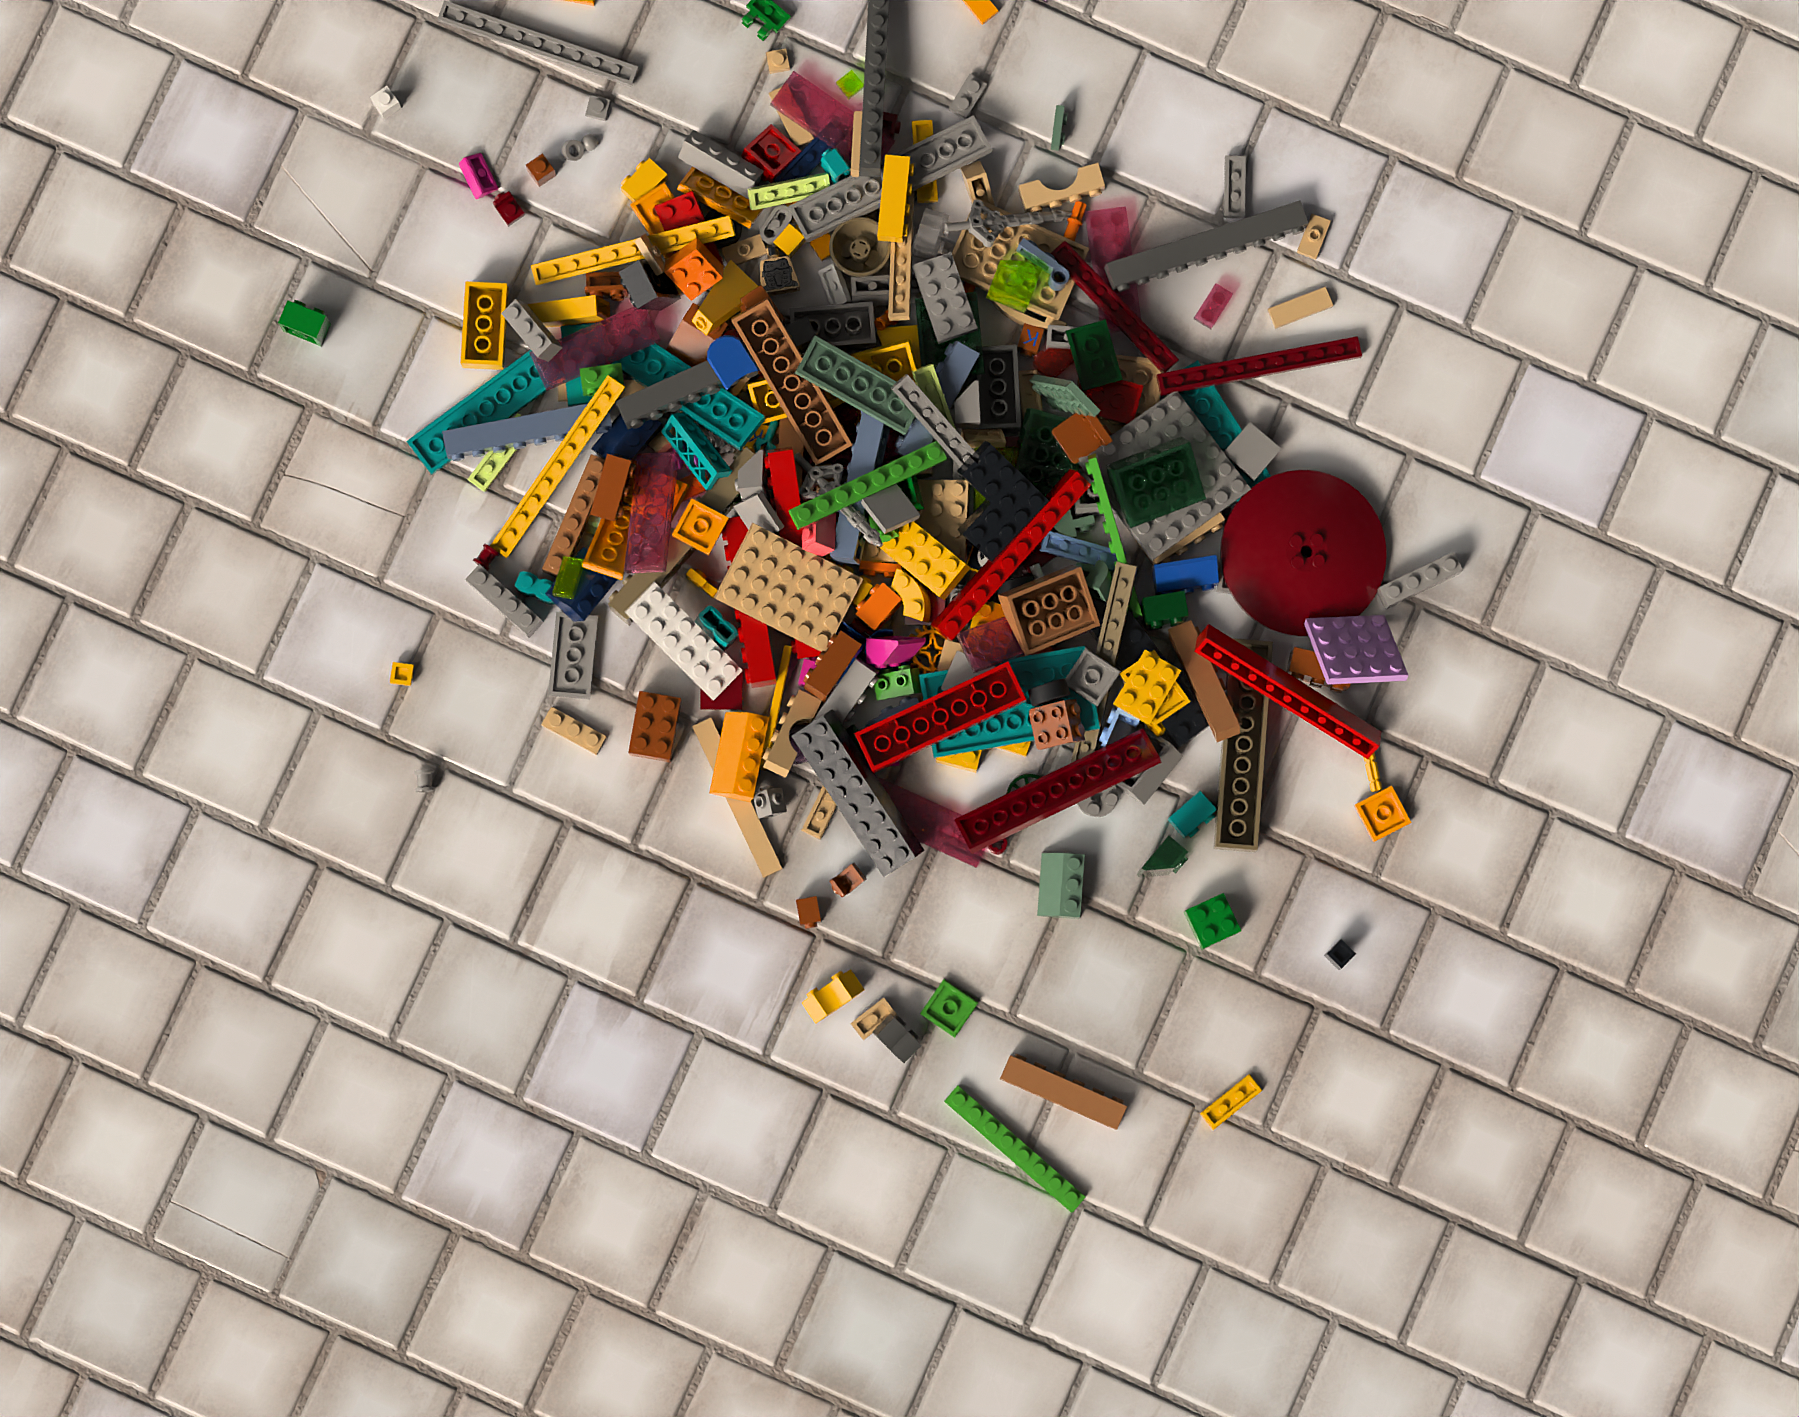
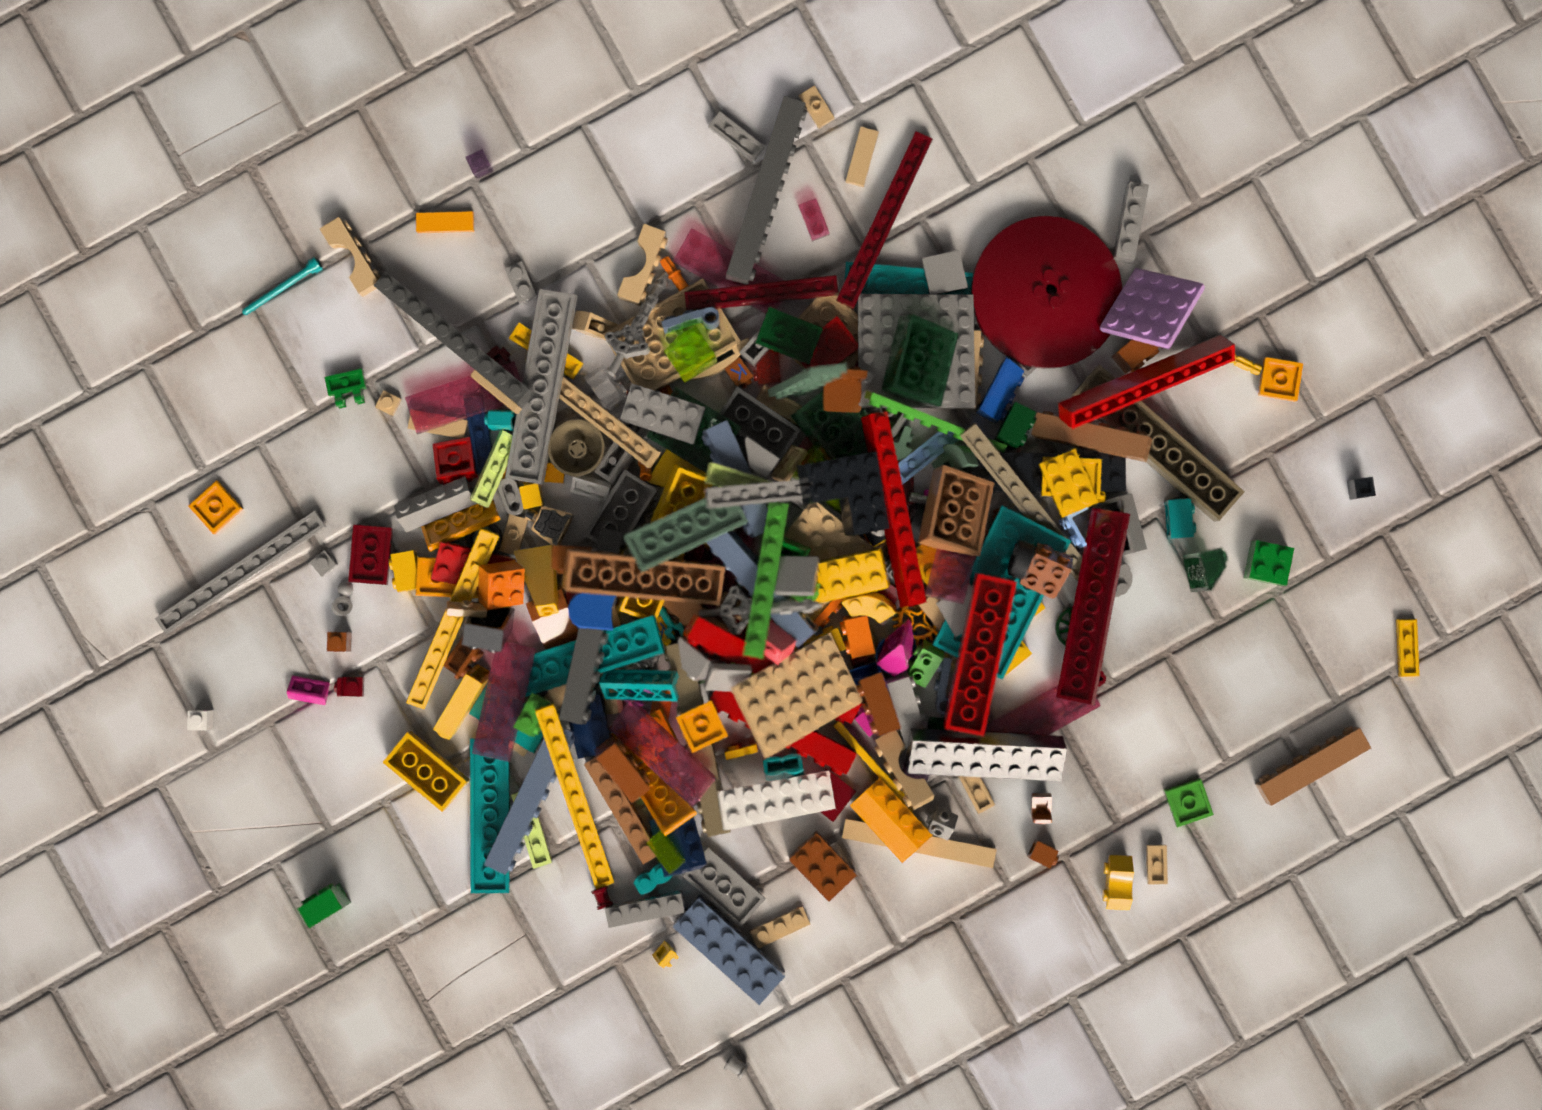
camera: 50 degrees left, 5 degrees up
yellow plate [390,662,414,686] -> none
light grey brick [501,299,563,362] -> none
clear neon green plate [836,70,864,100] -> none
dark grey brick [873,1014,922,1063] -> none
yellow brick [877,155,914,243] -> none
bright green plate [944,1085,1086,1213] -> none
sand green slope [1037,853,1085,919] -> none
sand green plate [1050,105,1068,151] -> none
light grey tile [1065,648,1121,706] -> none
none -> dark red plate [348,525,393,585]
none -> yellow tile [652,940,678,968]
none -> sand blue brick [673,895,785,1005]

